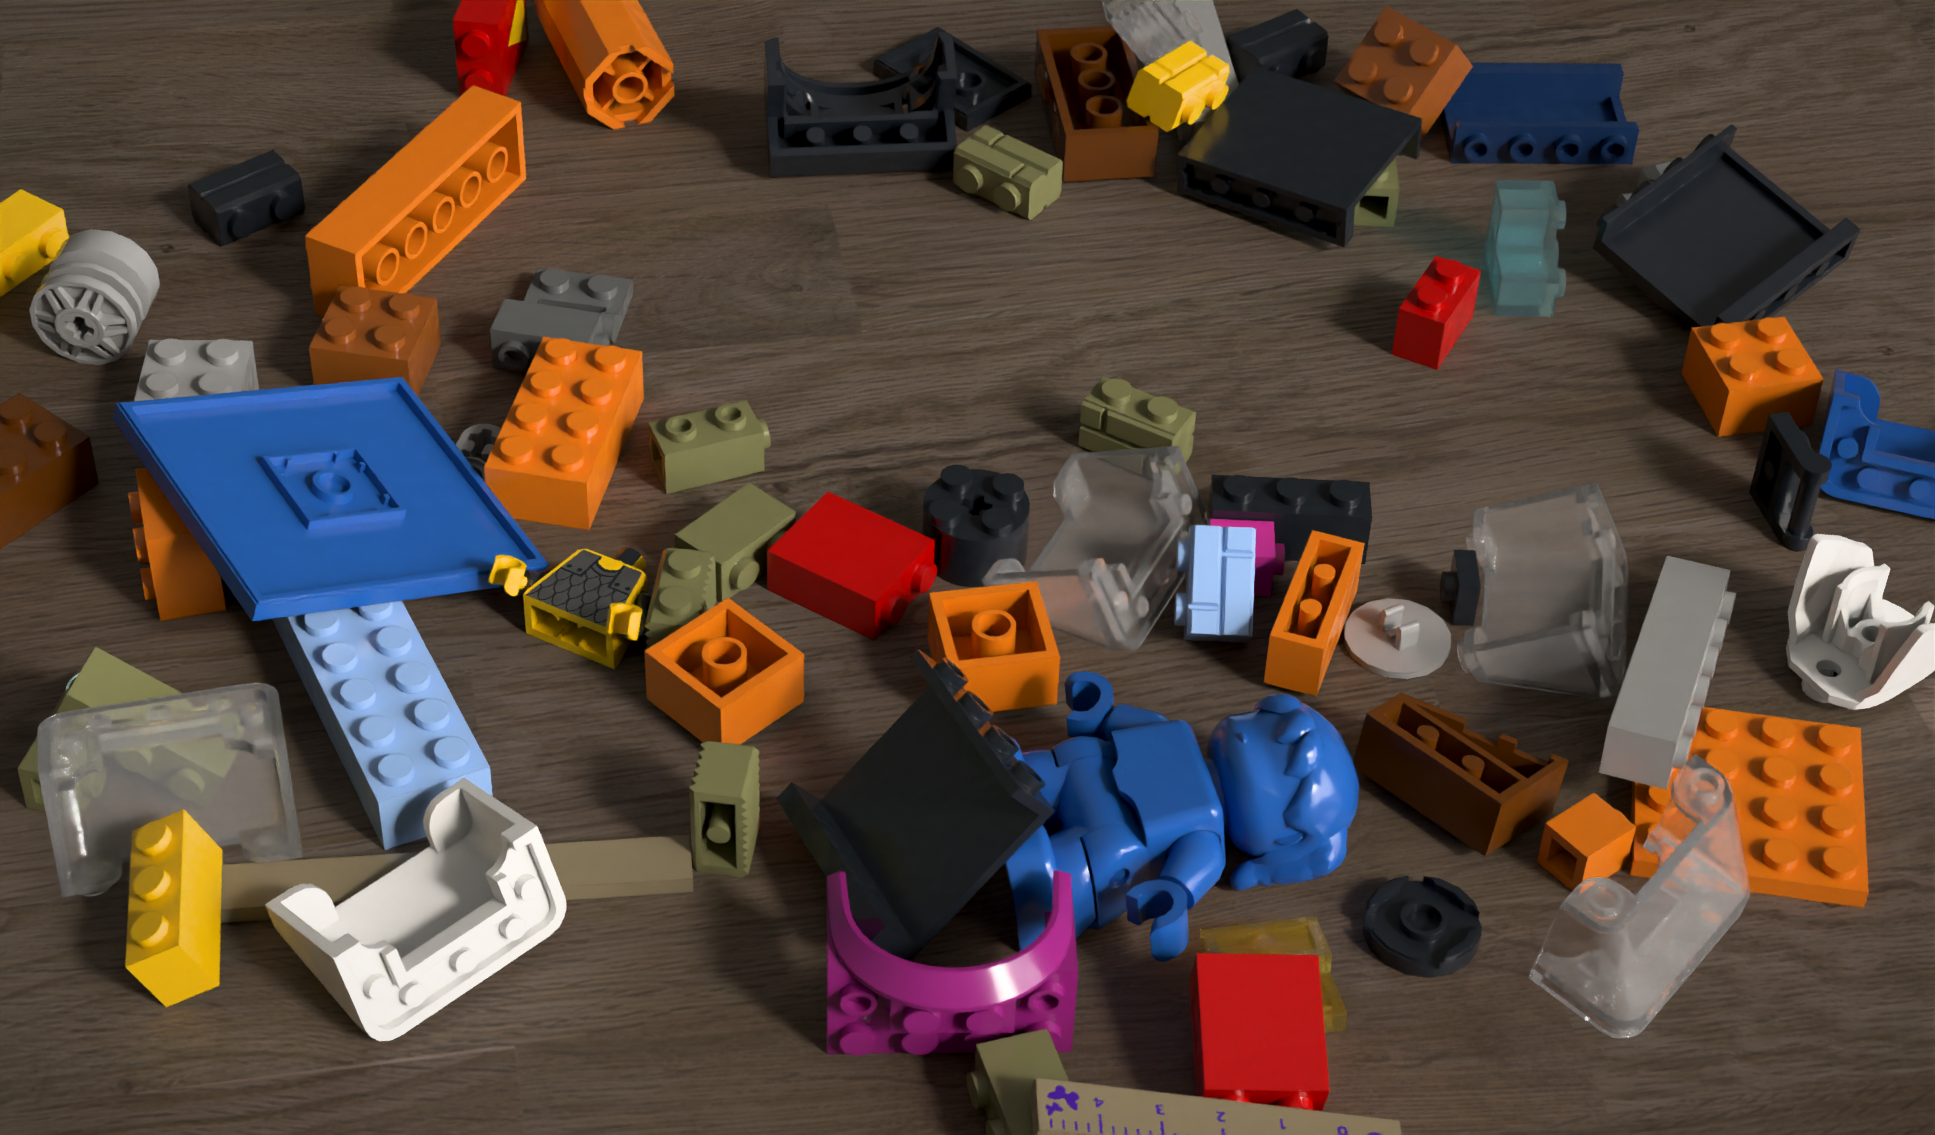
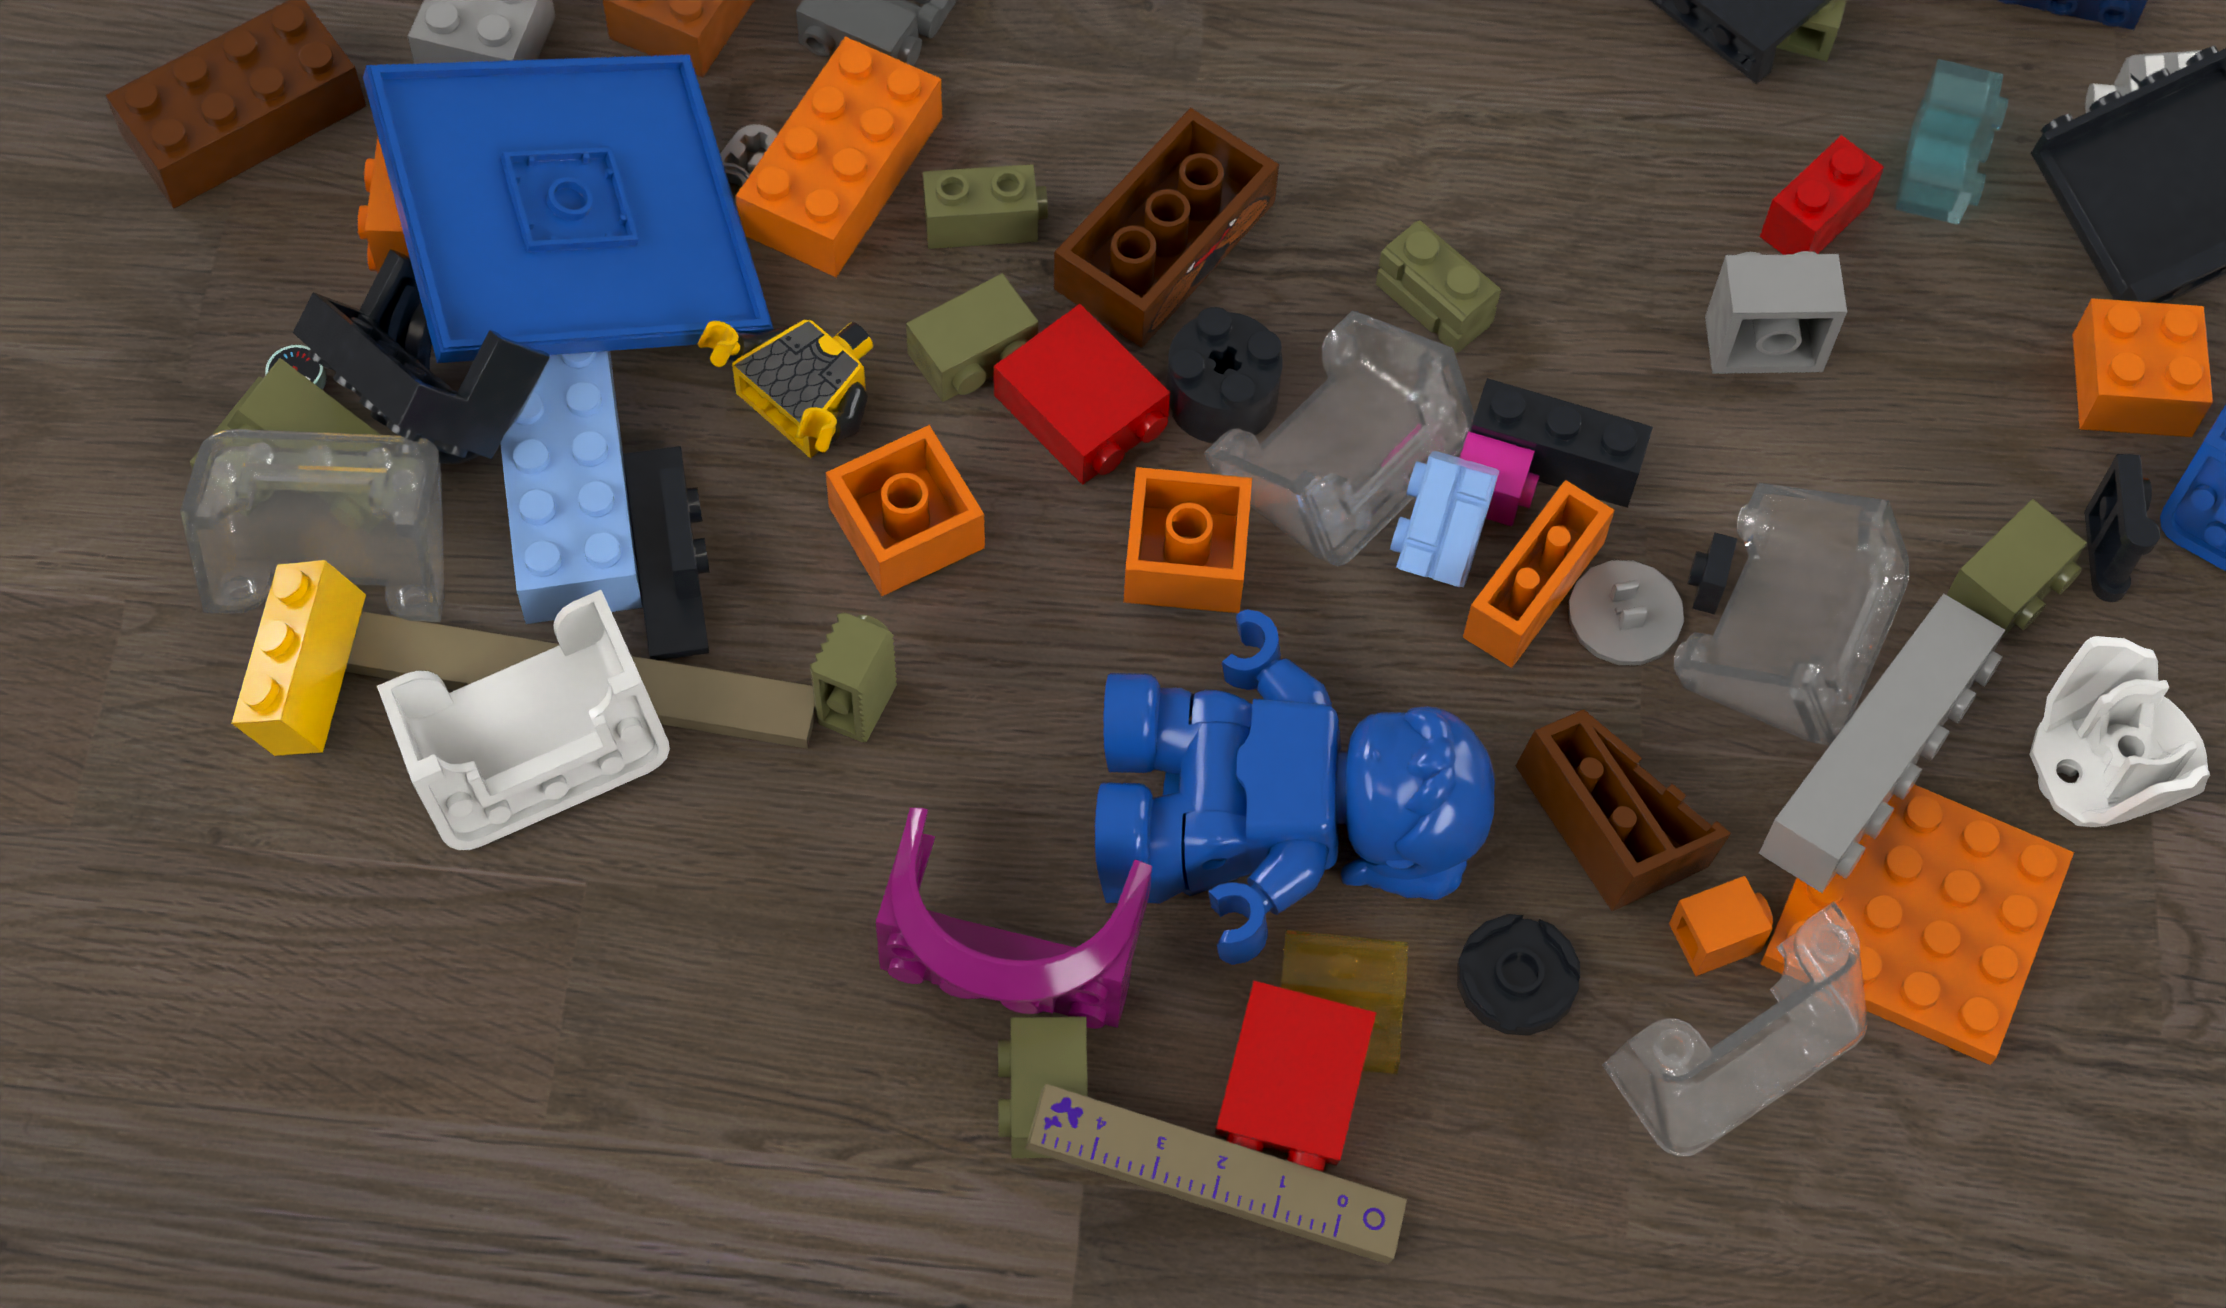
camera: 15 degrees right, 20 degrees up
olive brick [645,548,717,650] -> none
black panel [776,649,1055,961] -> none
none -> black piece [293,249,550,464]
none -> black bracket [623,446,710,660]
none -> reddish brown brick [1054,107,1279,348]
none -> light grey brick [1705,251,1847,374]
none -> olive brick [1947,499,2087,640]

